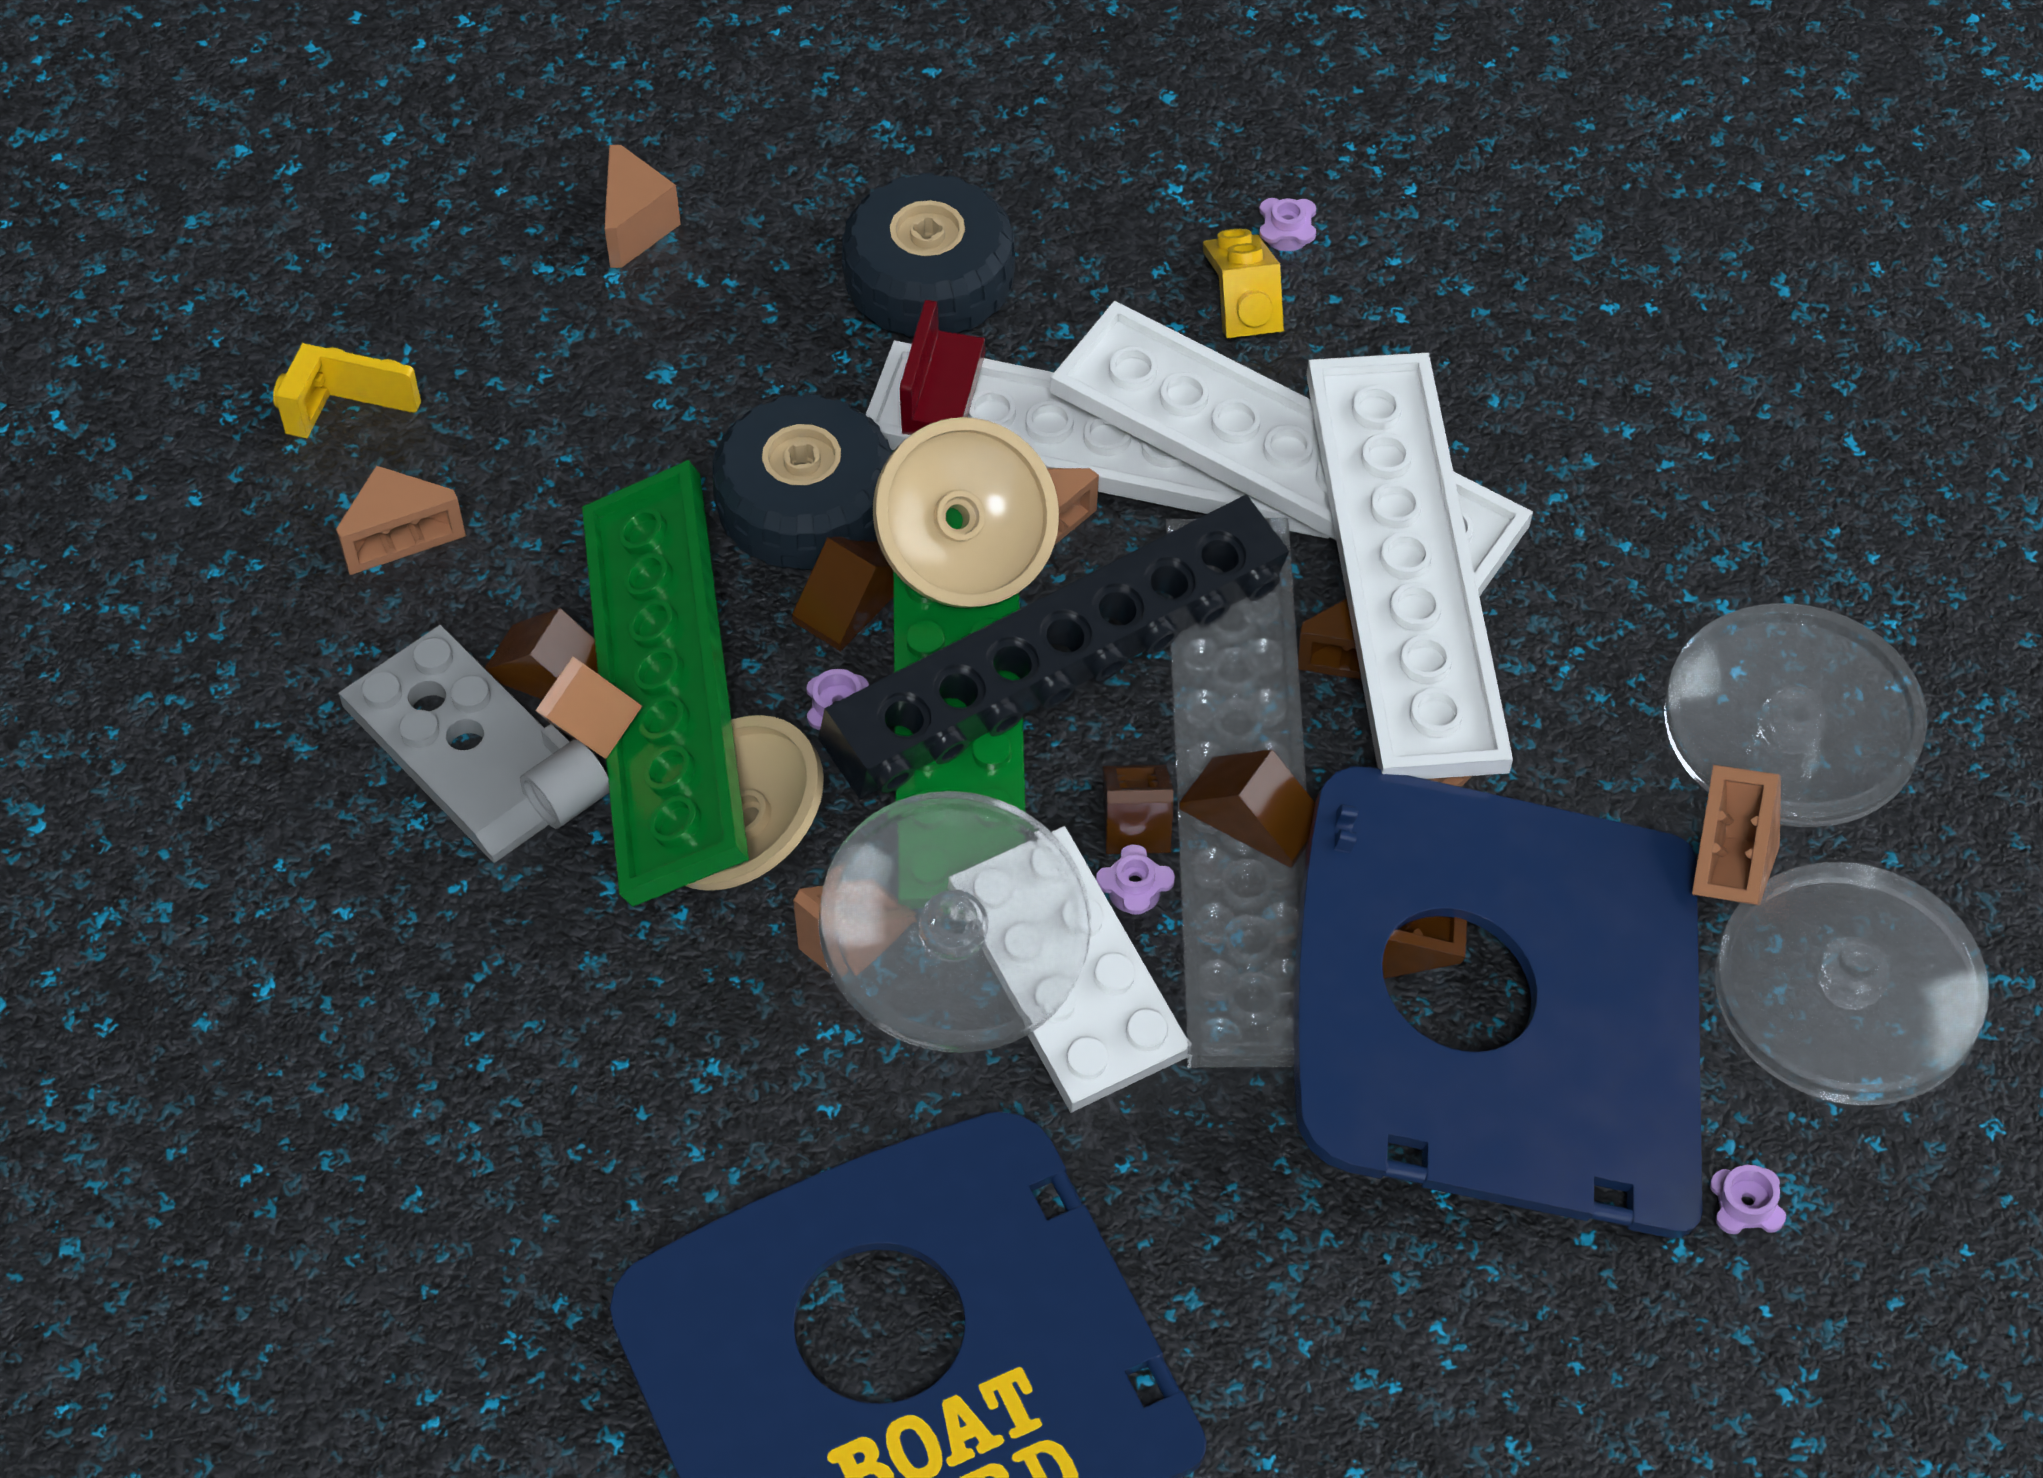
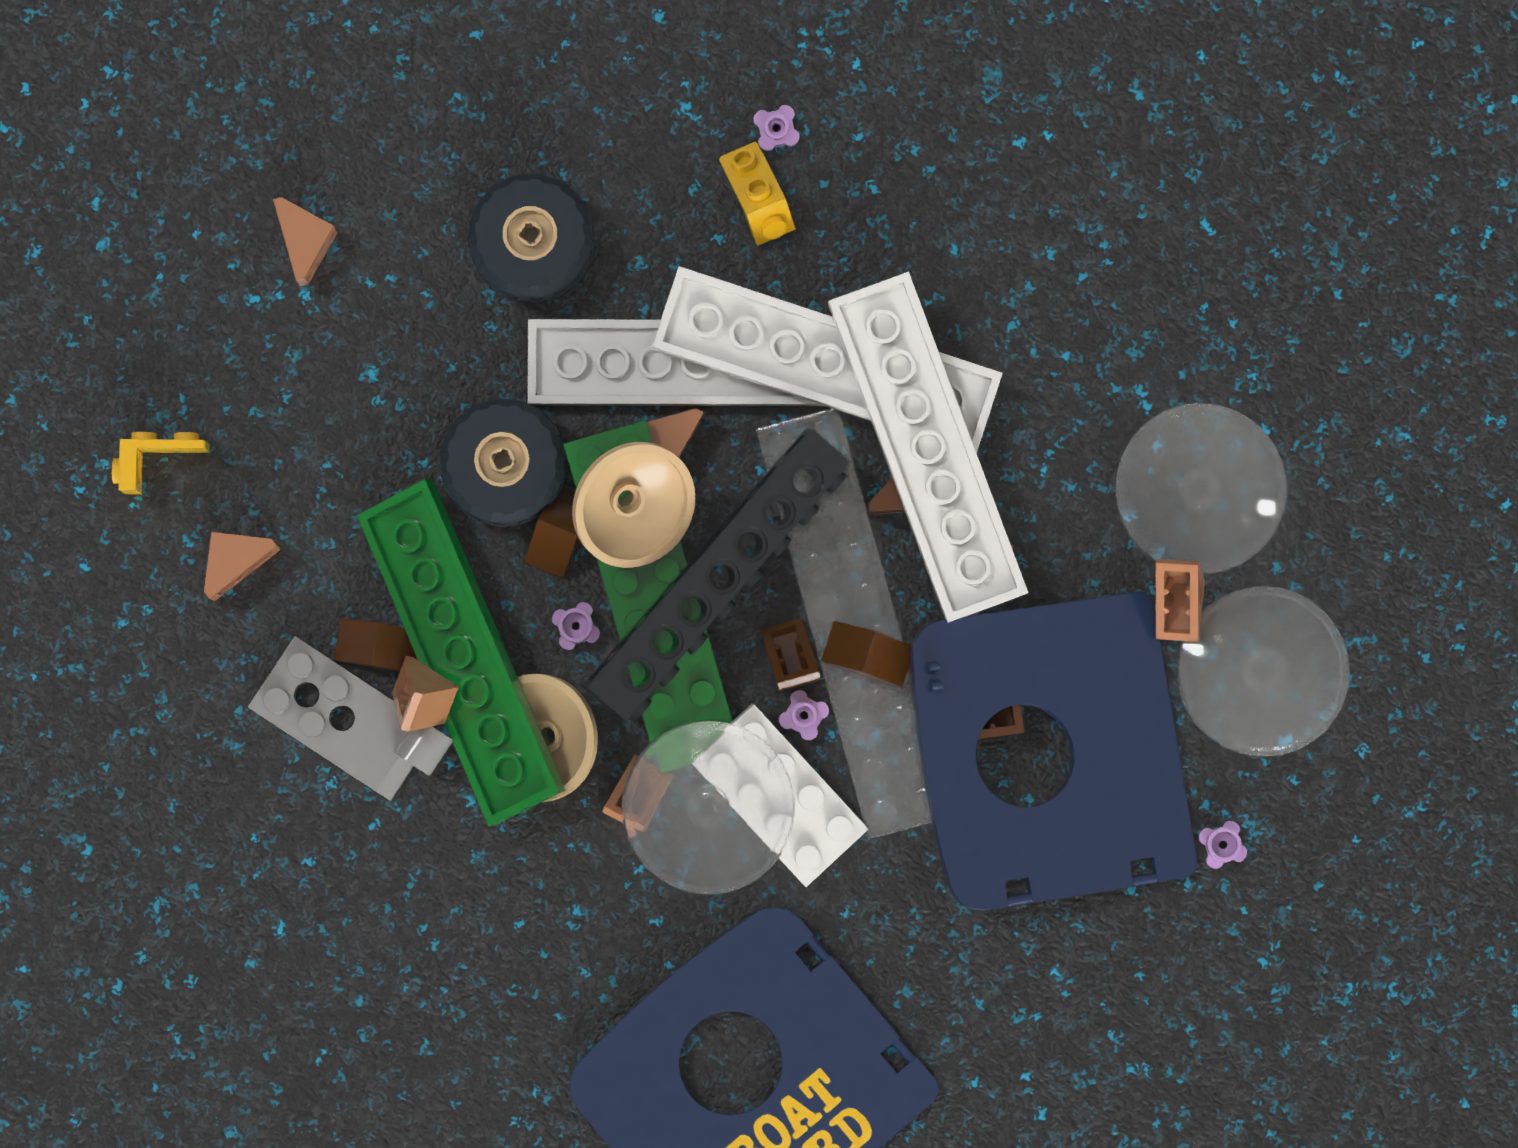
camera: 15 degrees left, 30 degrees up
dark red panel [900,300,985,435] -> none

